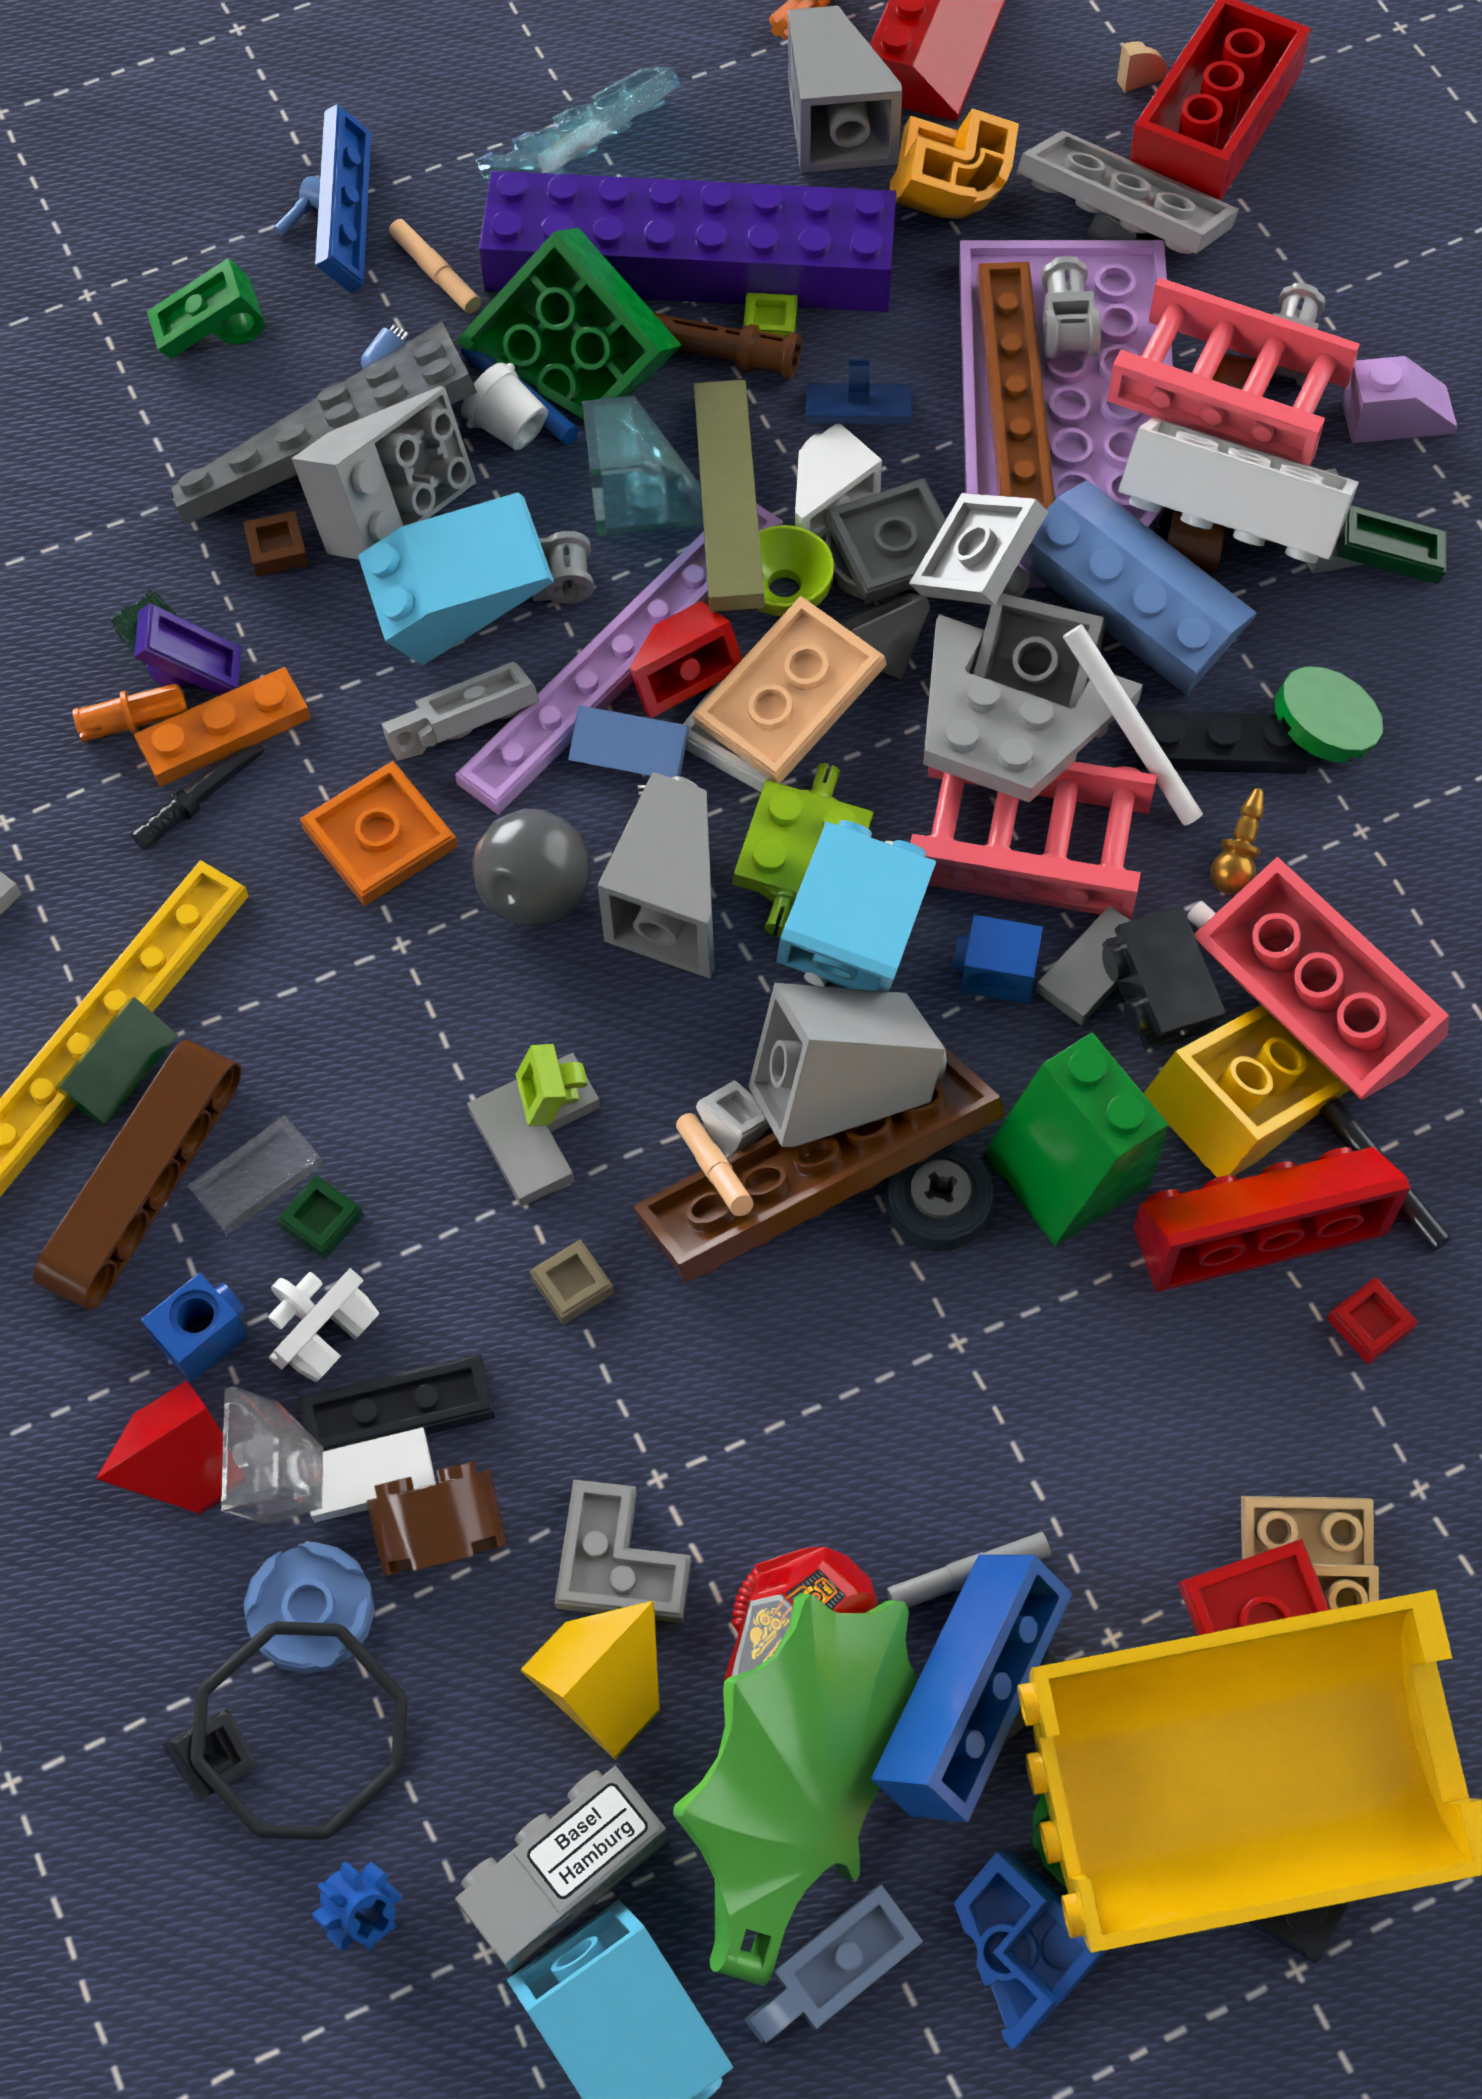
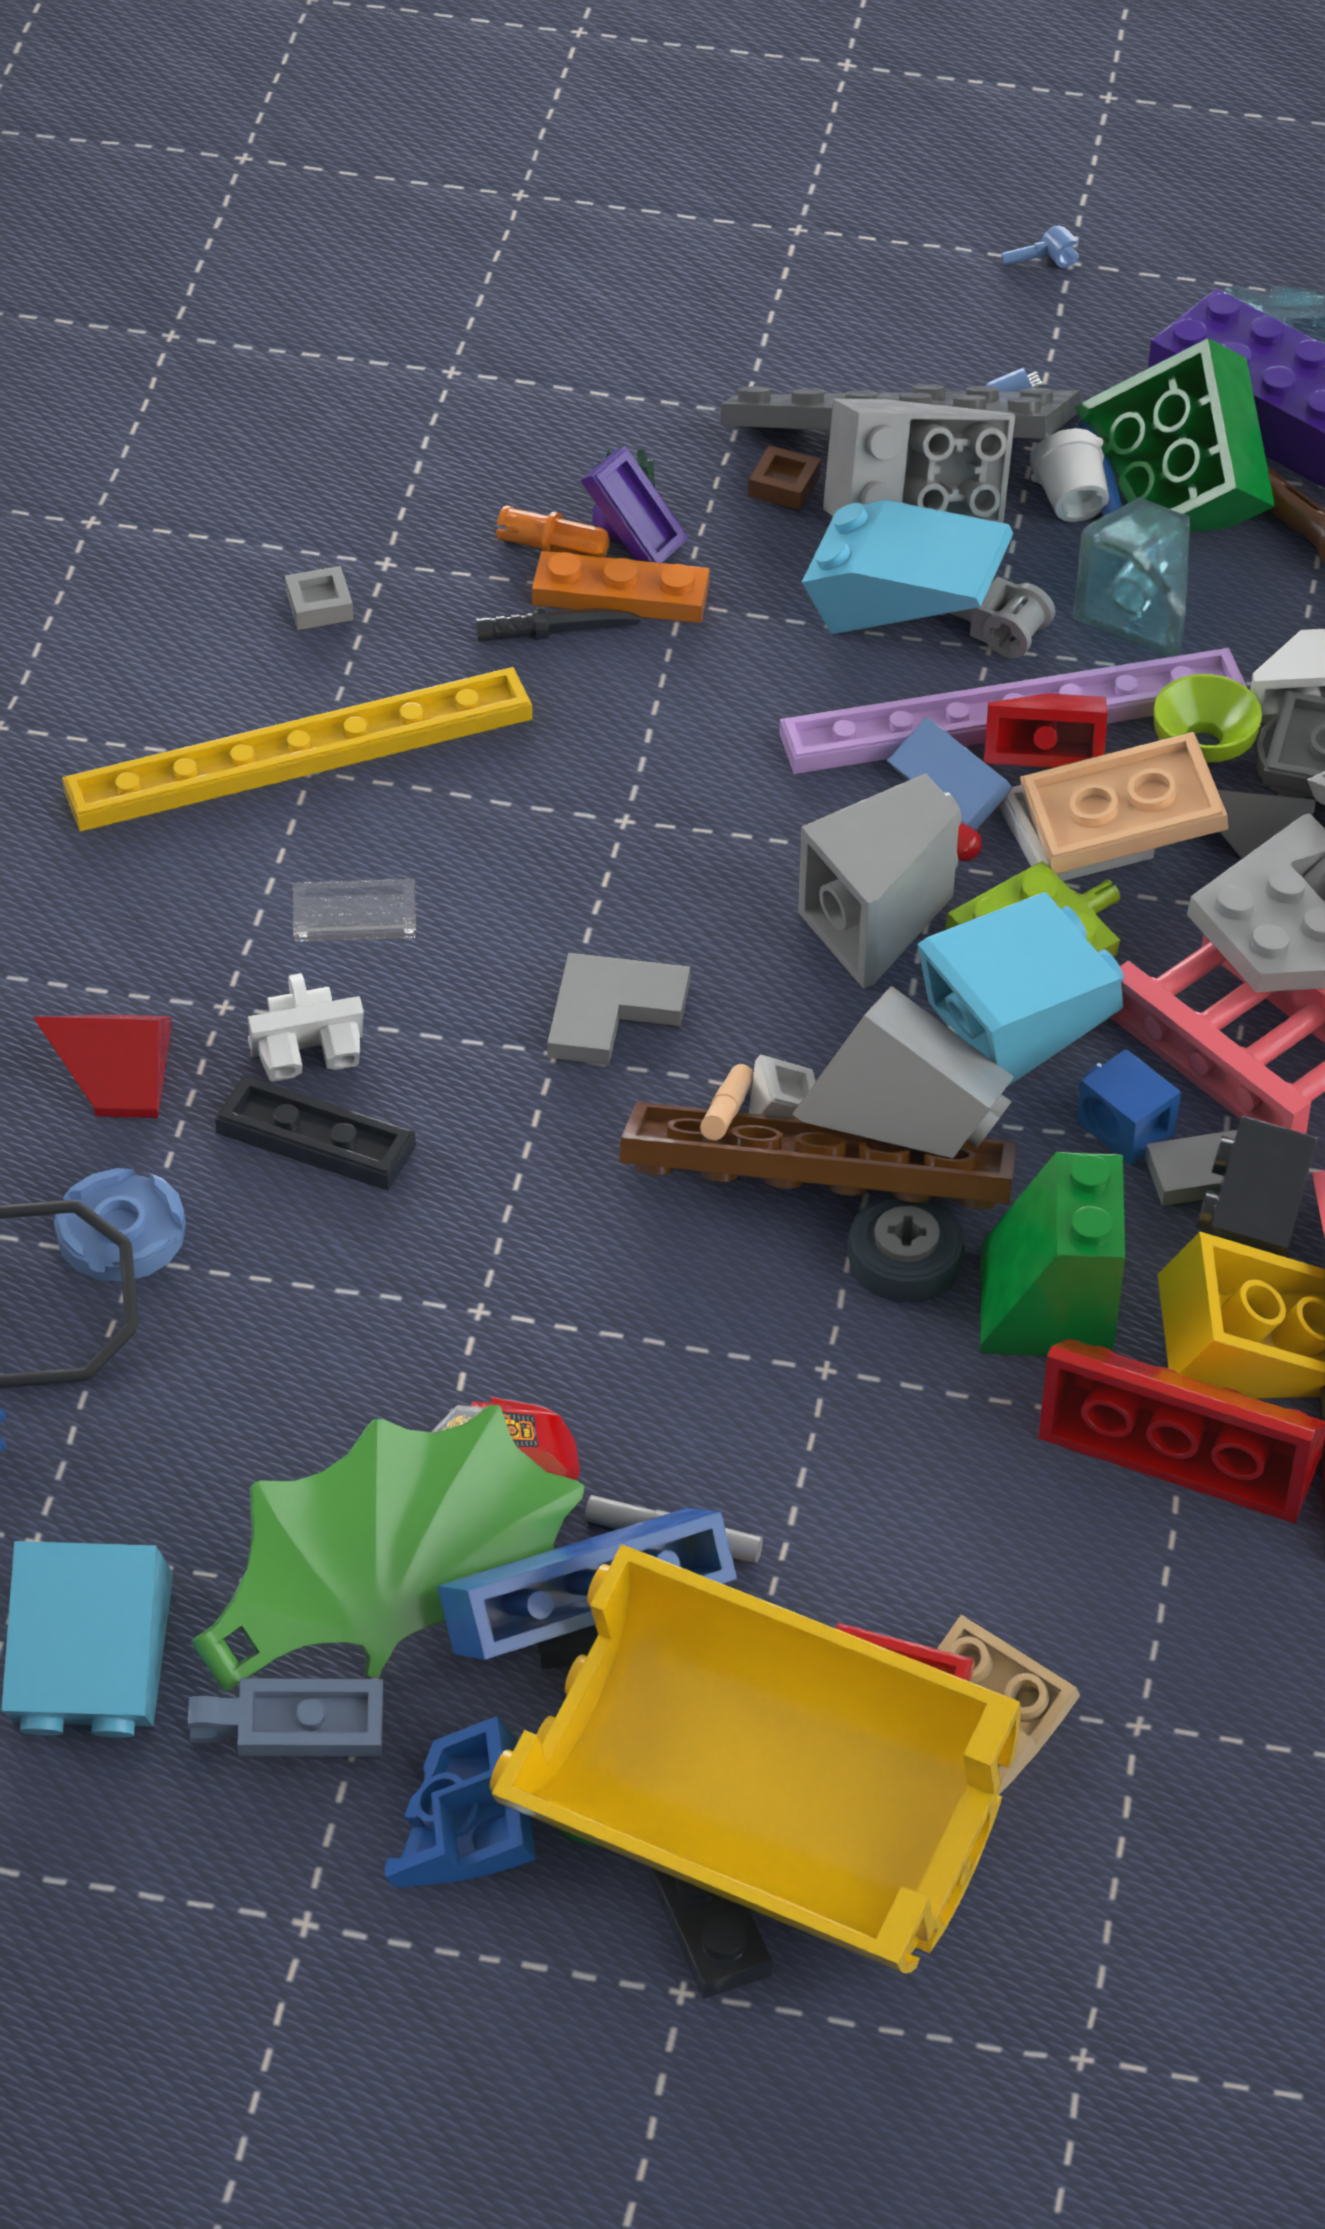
camera: 35 degrees right, 15 degrees down
reddish brown beam [33,1039,242,1311] -> none
dark green tile [55,997,179,1126] -> none
blue brick [141,1272,248,1384] -> none
green plate [147,258,265,359] -> none
clear slope [221,1387,323,1524] -> none
dark green tile [276,1175,364,1260] -> none
orange tile [300,761,458,907] -> none
white tile [300,1427,436,1523] -> none
blue tile [315,104,371,293] -> none
reddish brown cylinder [366,1461,507,1576] -> none
light grey hinge [382,662,539,761] -> none
light nougat piece [389,219,481,314] -> none
light grey brick [455,1765,669,1974] -> none
dark grey piece [472,808,592,928] -> none
lime tile [516,1044,588,1127] -> none
yellow slope [521,1600,660,1760] -> none
dark tan tile [529,1239,615,1326] -> none
light grey tile [555,1479,691,1624] -> none
olive tile [694,380,765,612] -> none
red tile [1327,1277,1418,1365] -> none

